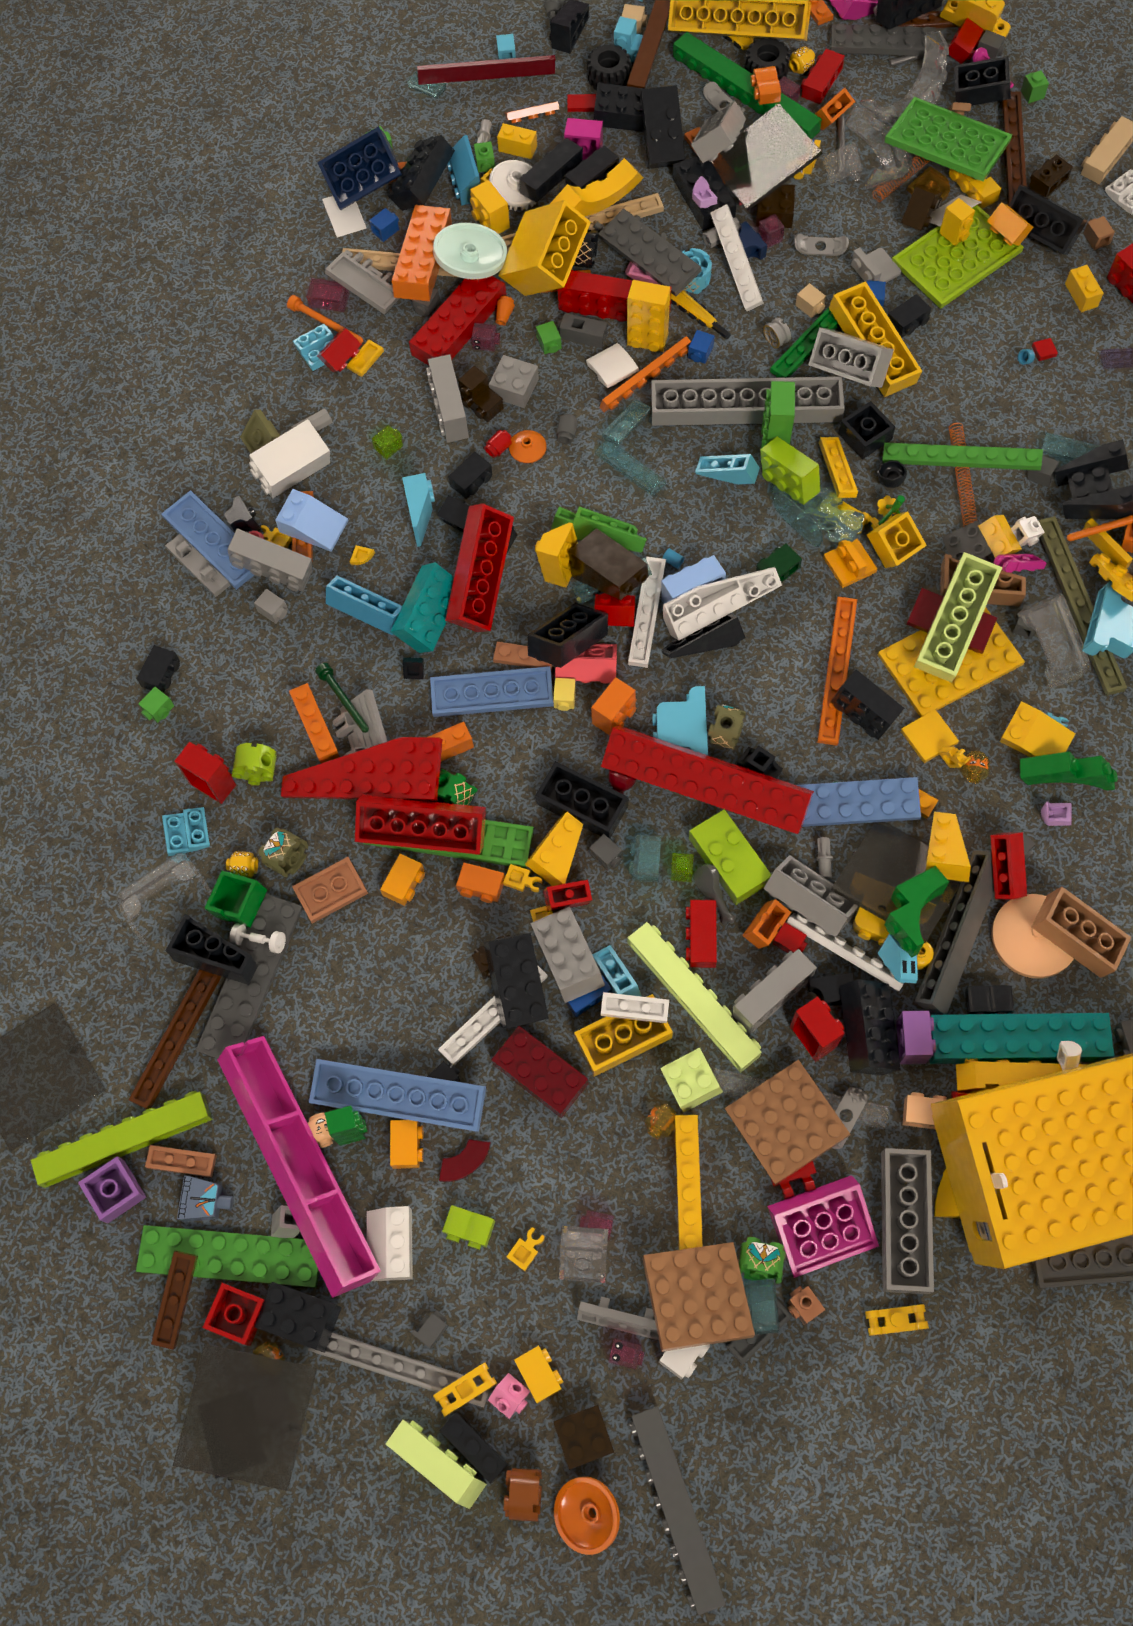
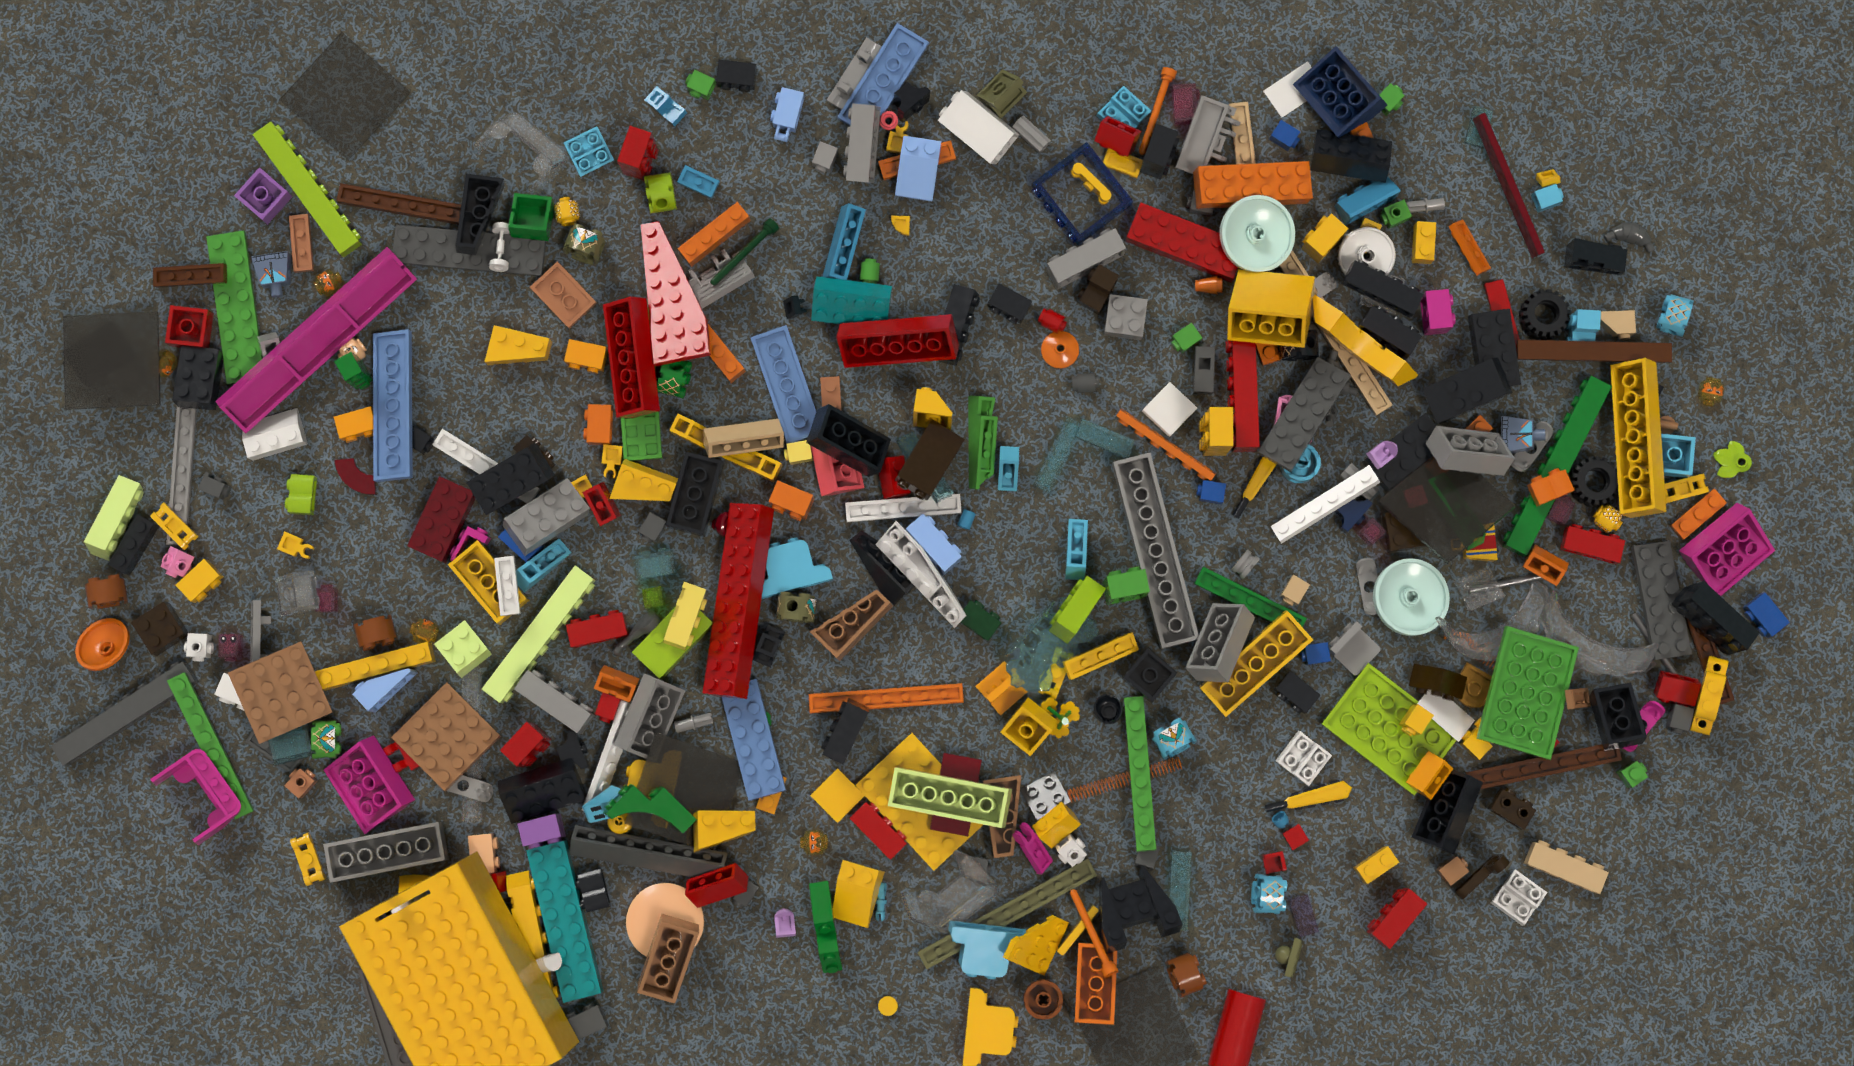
camera: 75 degrees right, 15 degrees up
clear neon green brick [371,425,403,460] -> none
medium azure slope [402,473,435,547] -> none
clear pink brick [472,323,500,351] -> none
yellow plate [938,746,971,768] -> none
none -> dark pink windscreen [150,749,242,845]
none -> bright green plate [167,672,254,820]
none -> white brick [184,633,214,662]
none -> clear yellow head [313,269,344,297]
none -> light blue slope [352,668,418,713]
none -> dark orange brick [353,615,397,651]
none -> dark pink bracket [450,526,491,561]
none -> yellow wedge [485,325,552,365]
none -> dark azure slope [645,86,687,126]
none -> light yellow wedge [663,582,707,650]
none -> yellow arch [669,414,782,483]
none -> dark azure plate [677,165,720,199]
none -> tan brick [703,419,784,458]
none -> light blue brick [770,87,805,142]
none -> medium nougat wedge [810,590,893,661]
none -> red brick [850,802,907,860]
none -> bright green brick [860,259,880,284]
none -> medium azure slope [998,446,1019,491]
none -> clear blue window [1032,142,1133,245]
none -> yellow plate [1071,163,1111,205]
none -> black brick [1140,124,1180,180]
none -> medium azure brick [1152,718,1197,760]
none -> medium azure brick [1251,874,1287,914]
none -> red panel [1261,851,1287,874]
none -> yellow sword [1265,780,1352,812]
none -> white slope [1276,730,1332,786]
none -> light aqua dish [1373,558,1450,636]
none -> dark brown beam [1455,854,1510,900]
none -> sand blue torso [1501,416,1546,454]
none -> yellow tile [1536,169,1561,187]

